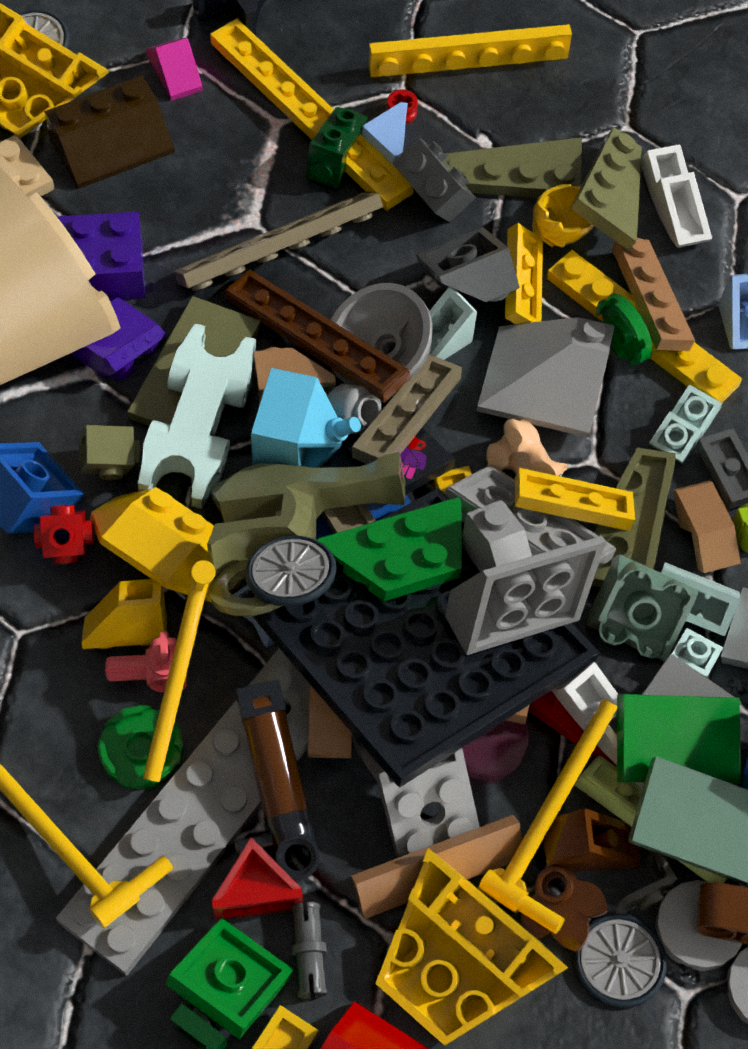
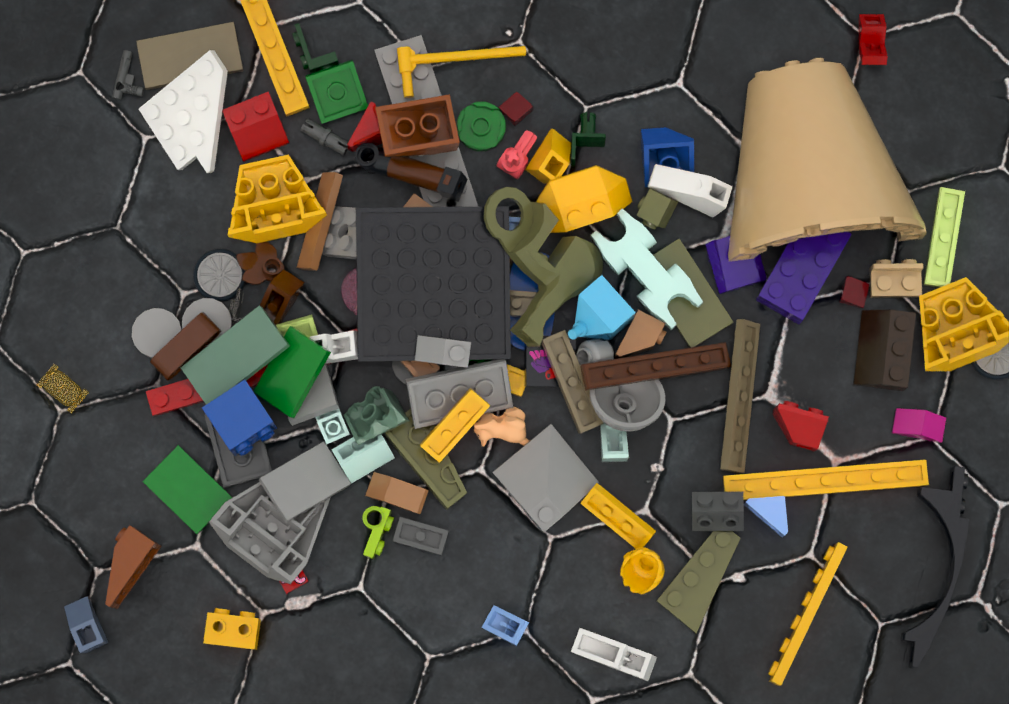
camera: 130 degrees right, 20 degrees up
red brick [34,505,94,564] -> none
yellow bar [143,560,215,782] -> none
light grey wheel [245,535,336,607] -> none
dark green bracket [306,107,368,189] -> none
green wing [316,497,462,602] -> none
red bush [387,89,418,124] -> none
dark grey slope [416,227,520,302] -> none
light grey slope [445,536,606,655] -> none
yellow bar [478,699,618,934] -> none
yellow plate [547,250,742,403] -> none
olive wing [570,127,642,251] -> none
green tile [596,293,652,366] -> none
medium nougat plate [612,238,695,351] -> none
light aqua slope [649,384,722,464] -> none
none -> dark orange slope [375,94,460,157]
none -> dark red slope [498,92,533,126]
none -> dark green bracket [571,112,606,169]
none -> white slope [648,164,732,218]
none -> red slope [772,401,829,451]
none -> dark red slope [839,276,869,308]

